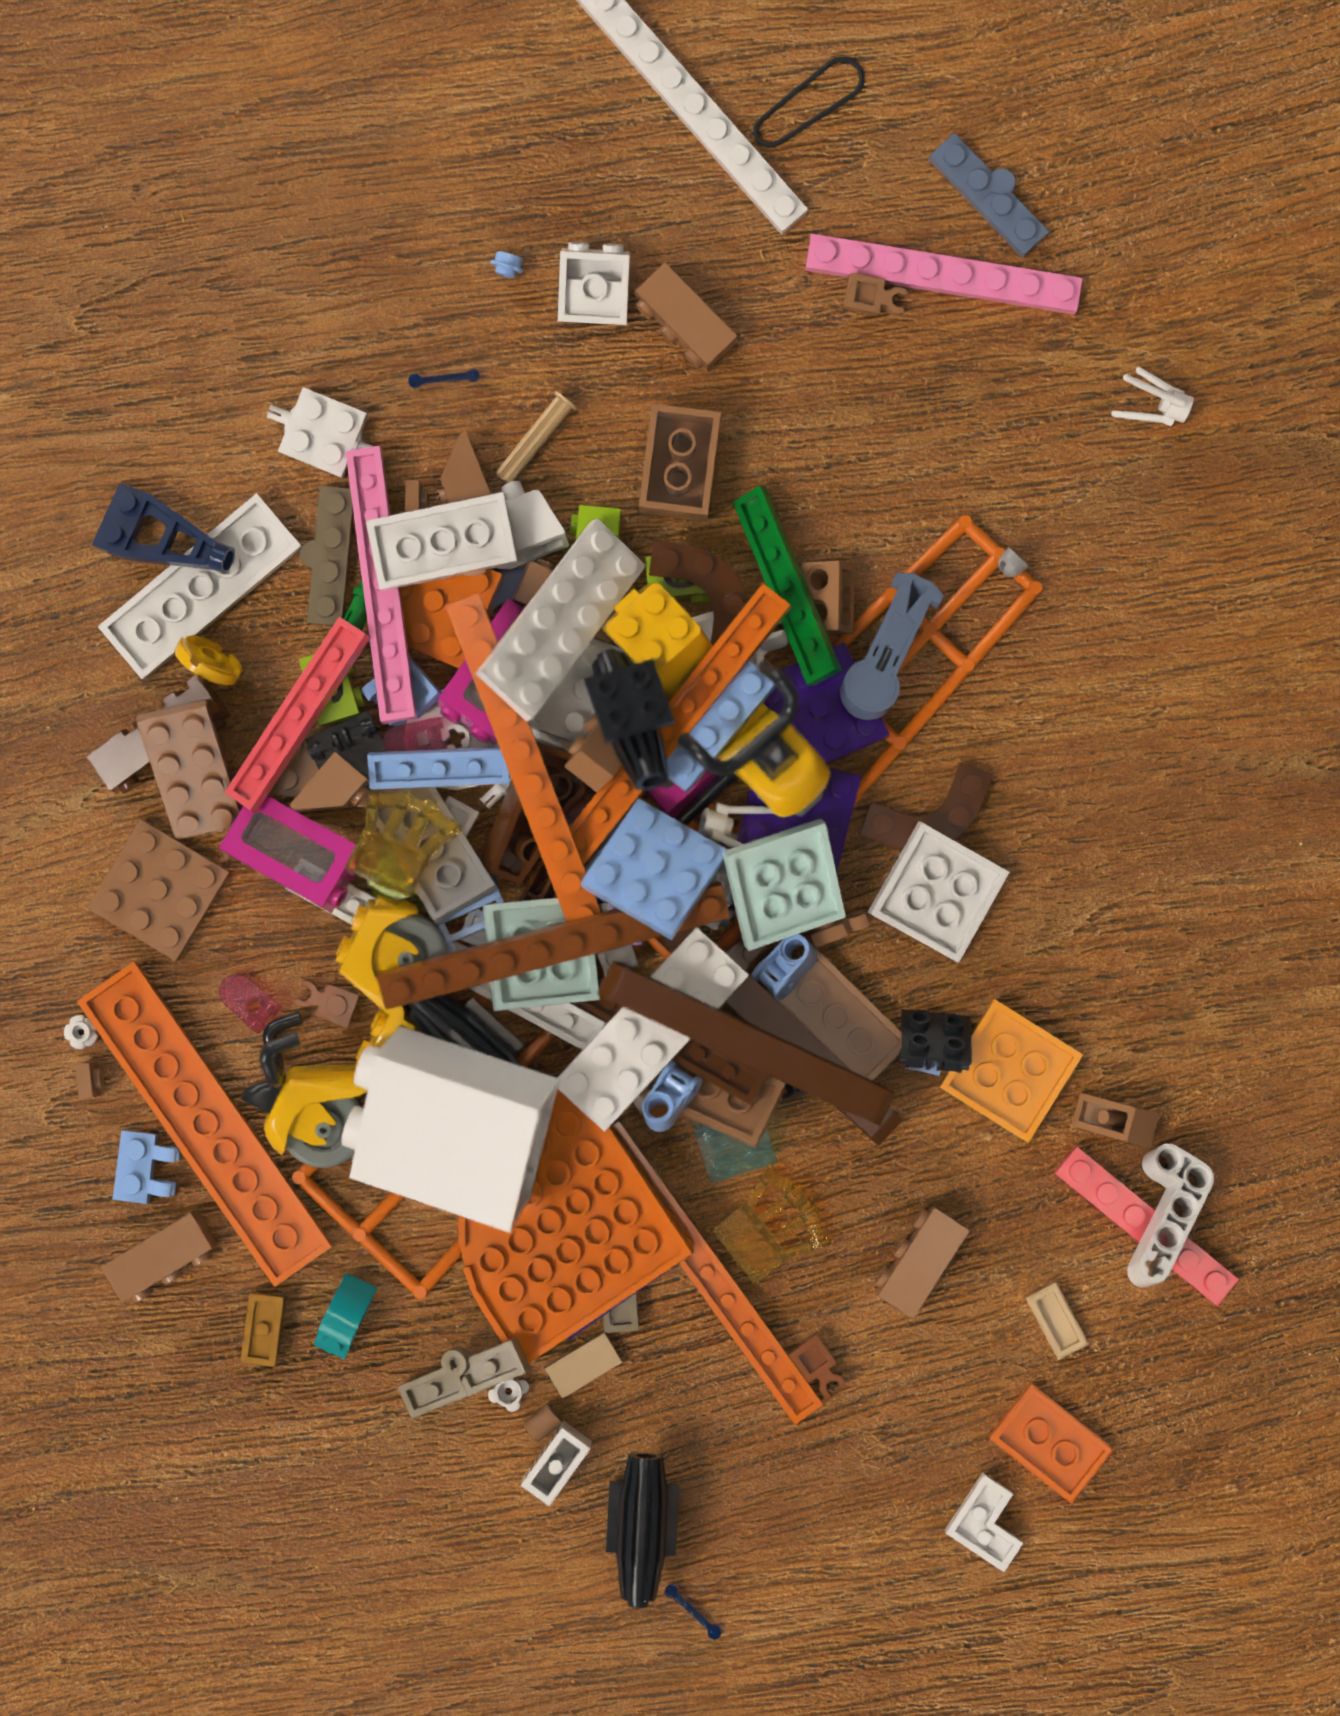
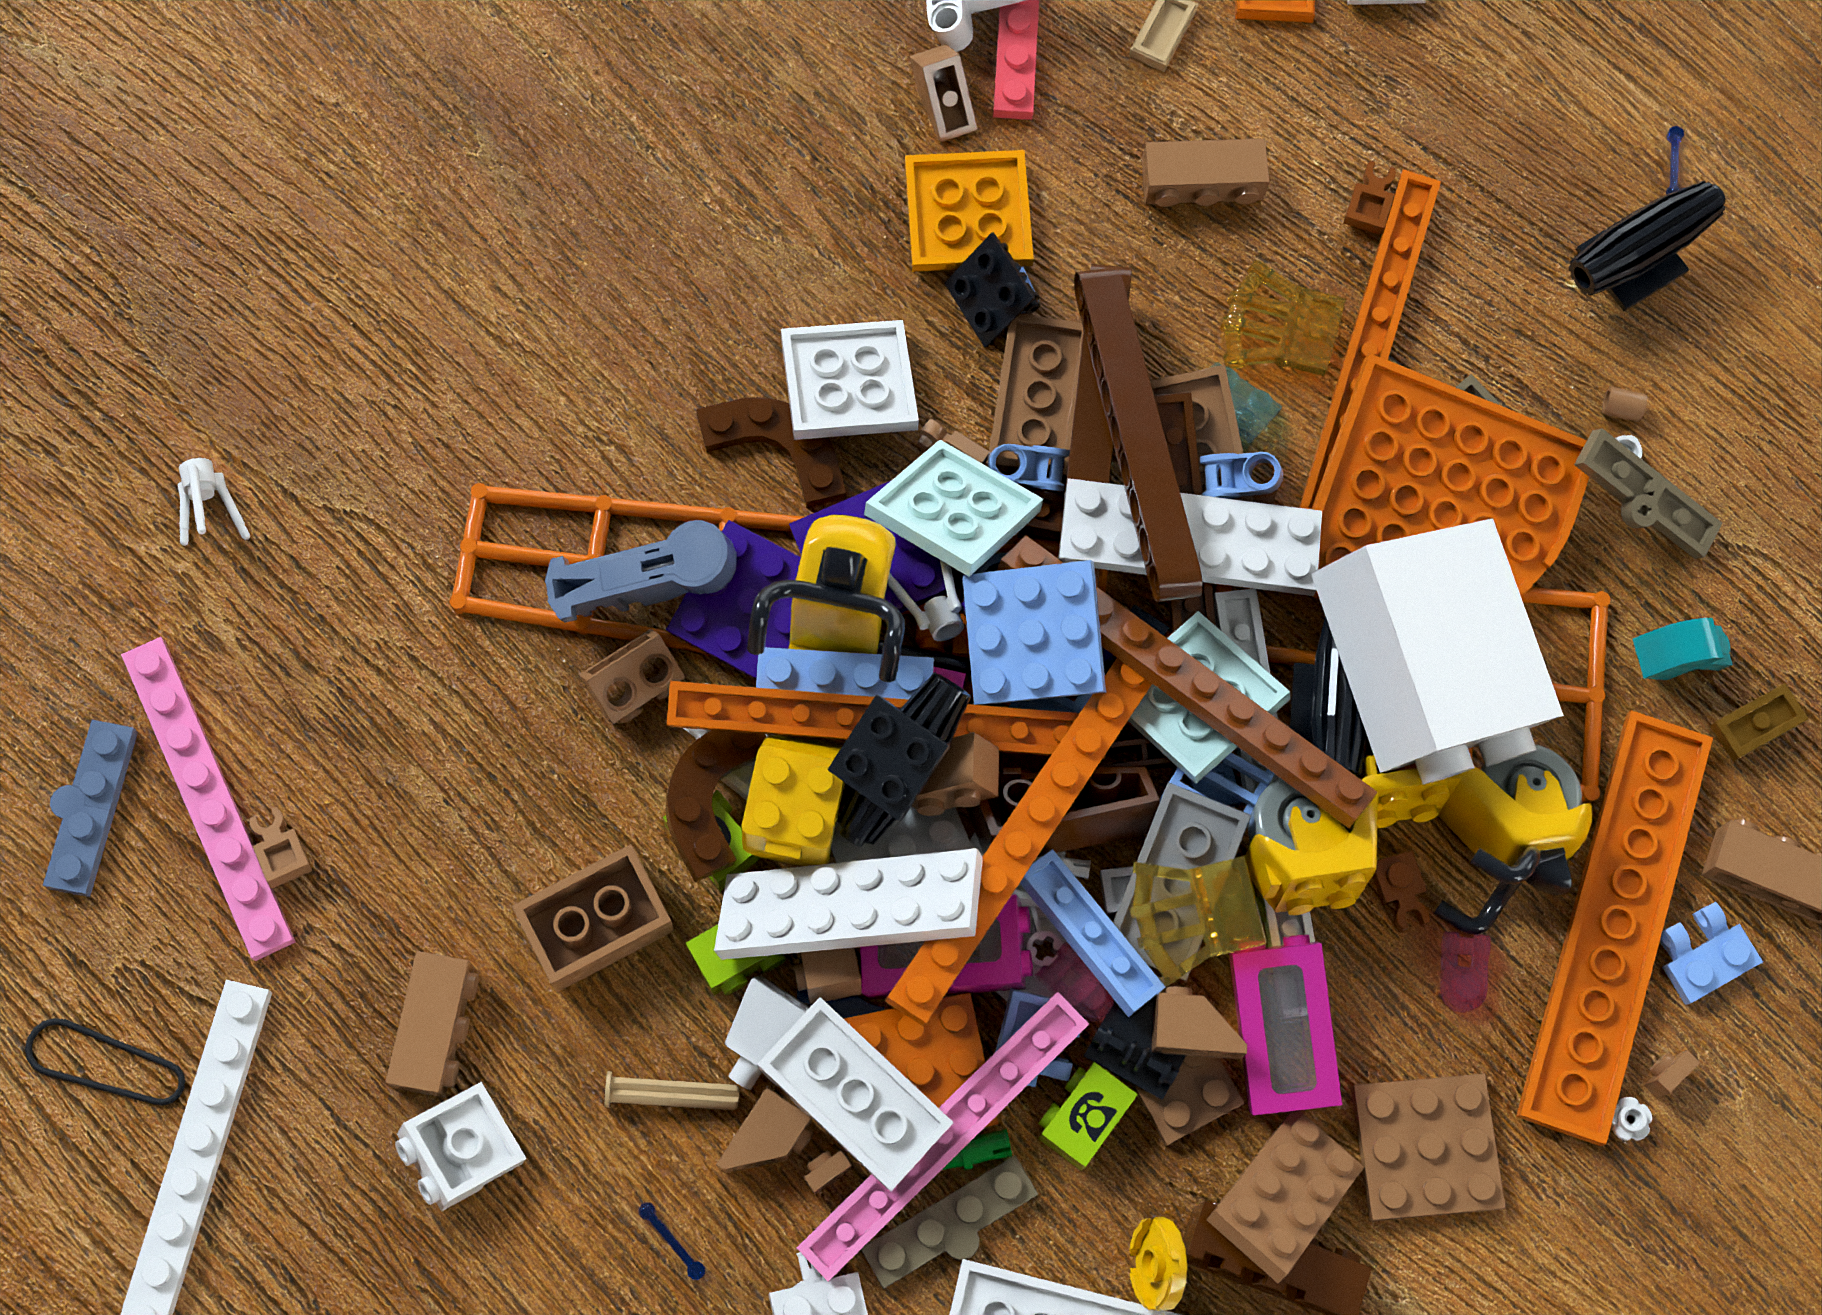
camera: 130 degrees left, 15 degrees down
coral plate [224,617,371,813] -> none
light blue plate [490,251,523,279] -> none
white brick [521,1421,592,1506] -> none
tan tile [545,1332,622,1399] -> none
green plate [733,485,842,686] -> none
light grey hinge [998,547,1028,578] -> none

